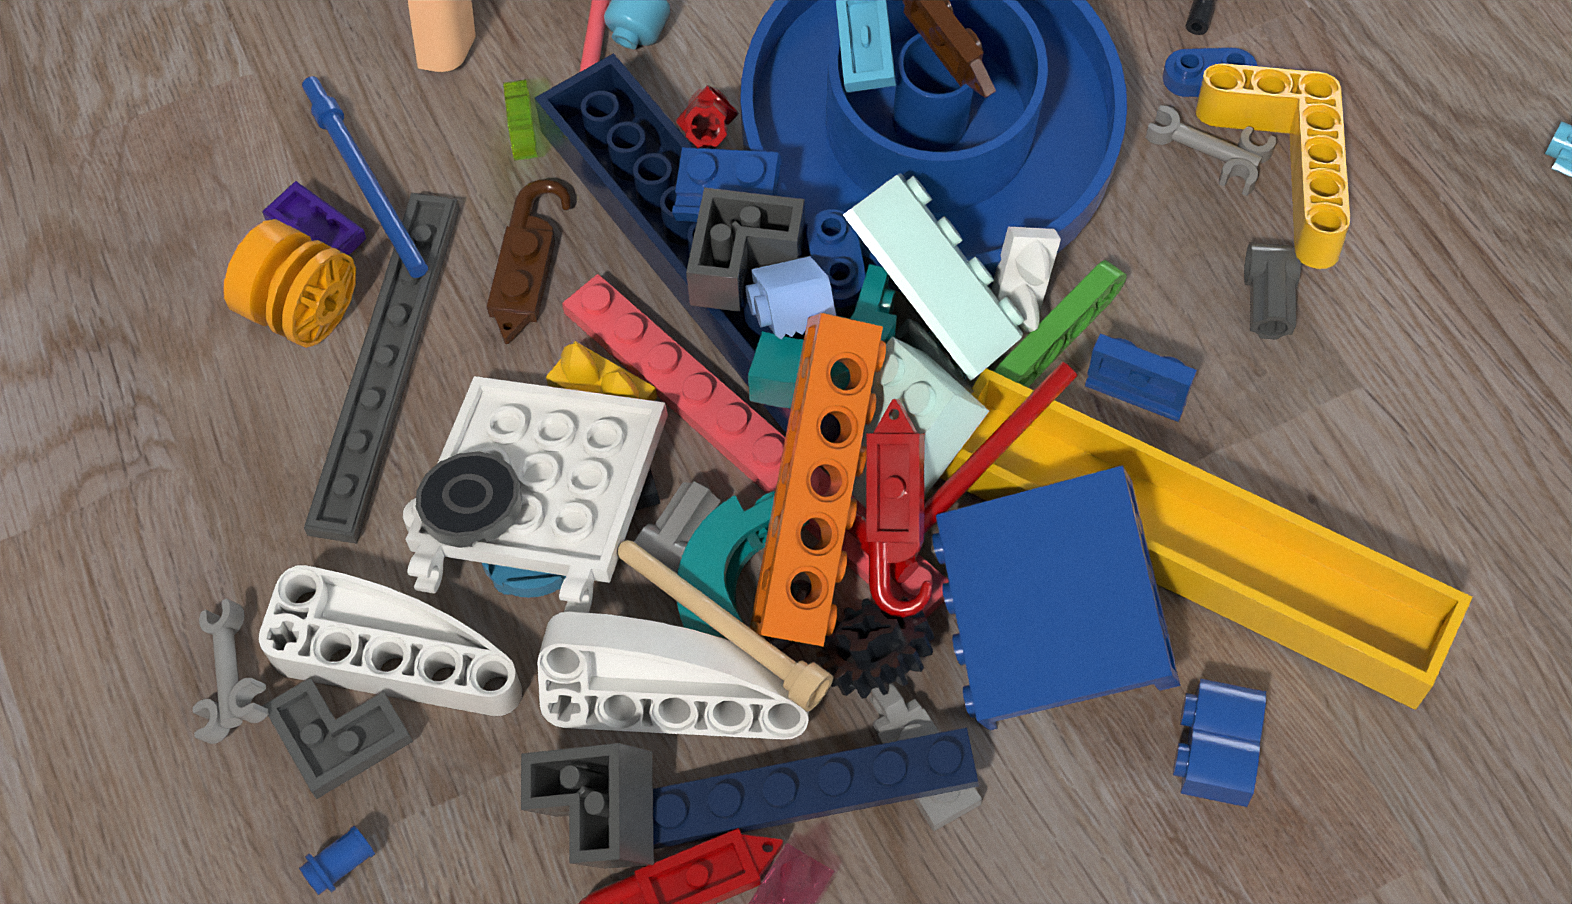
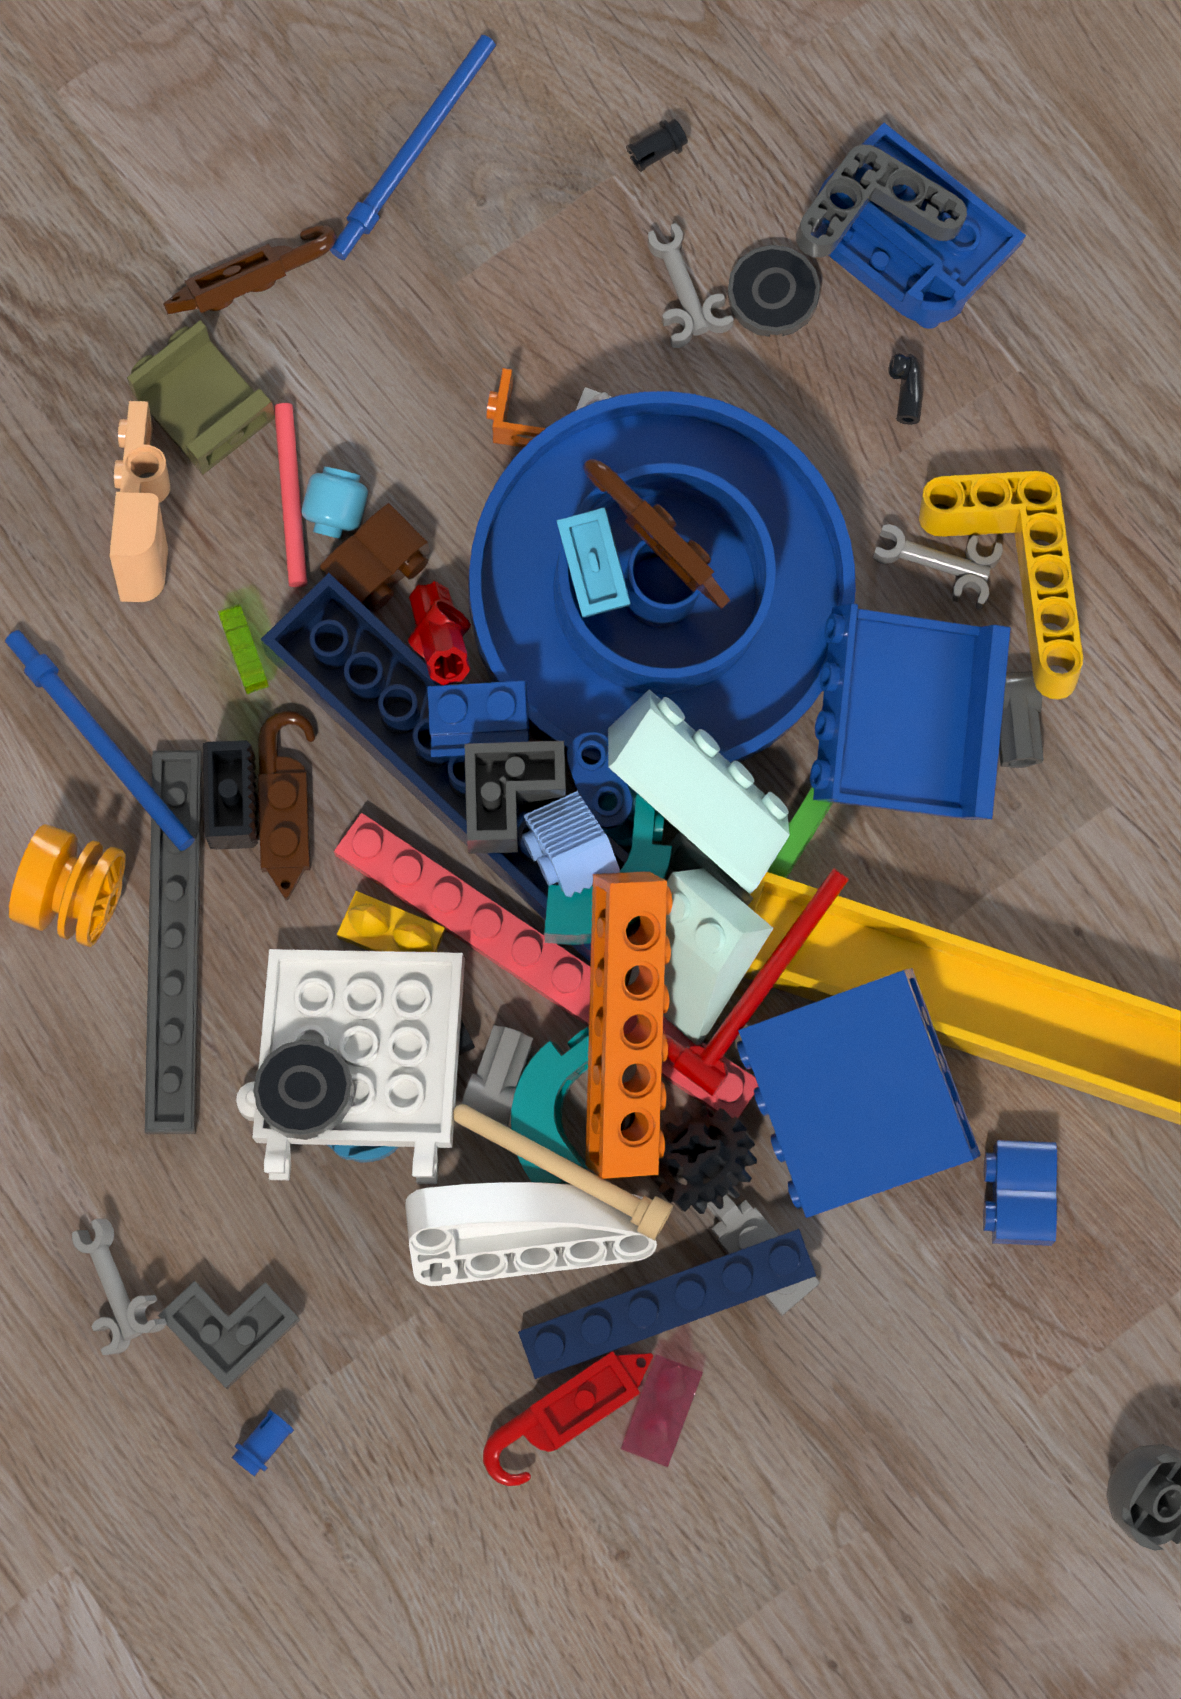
camera: 15 degrees left, 15 degrees up
white beam [259,565,523,716] -> none
dark purple plate [262,181,367,255] -> none
dark grey brick [521,743,654,869] -> none
red plate [866,399,932,617] -> none
white tile [991,227,1061,333] -> none
blue plate [1085,334,1197,422] -> none
blue plate [1162,48,1257,97] -> none
none -> black brick [203,740,258,850]
none -> reddish brown brick [320,503,430,612]
none -> blue panel [810,603,1011,820]

